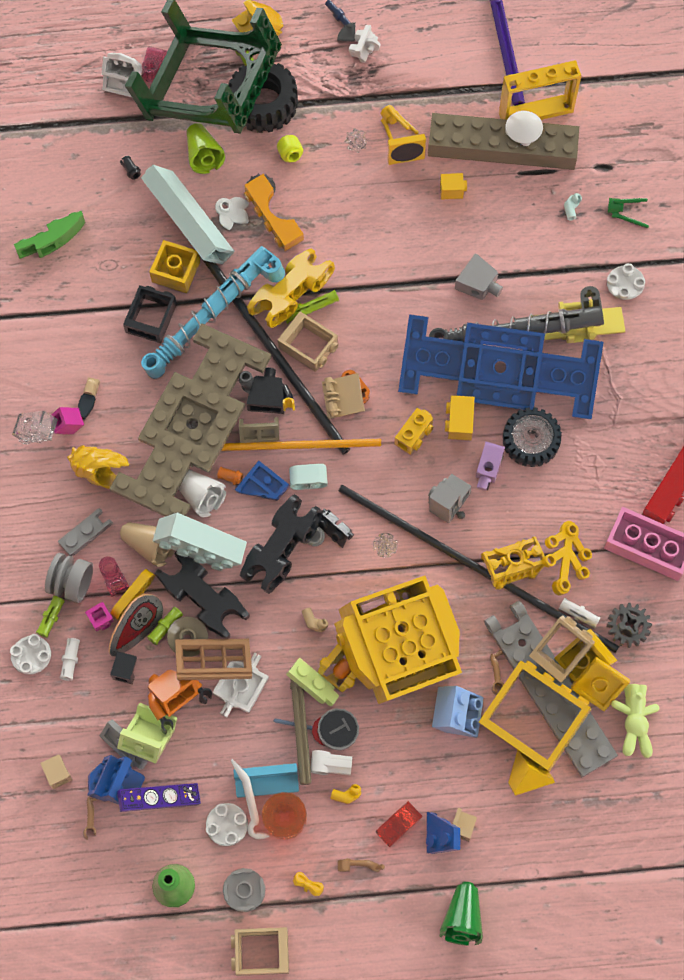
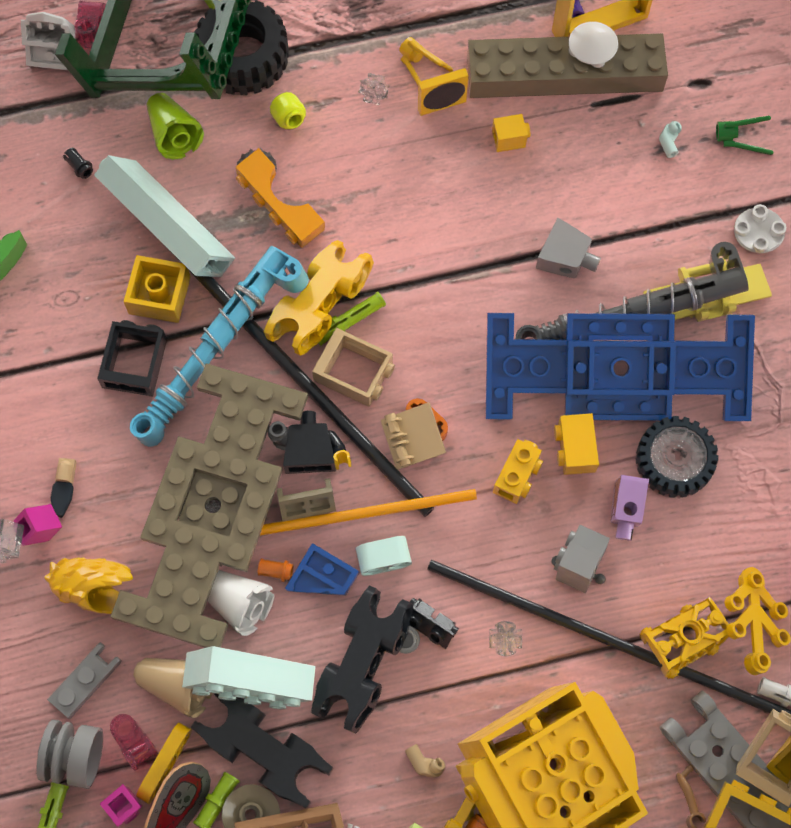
camera: 10 degrees left, 0 degrees up
white plate [215,197,249,230] -> none

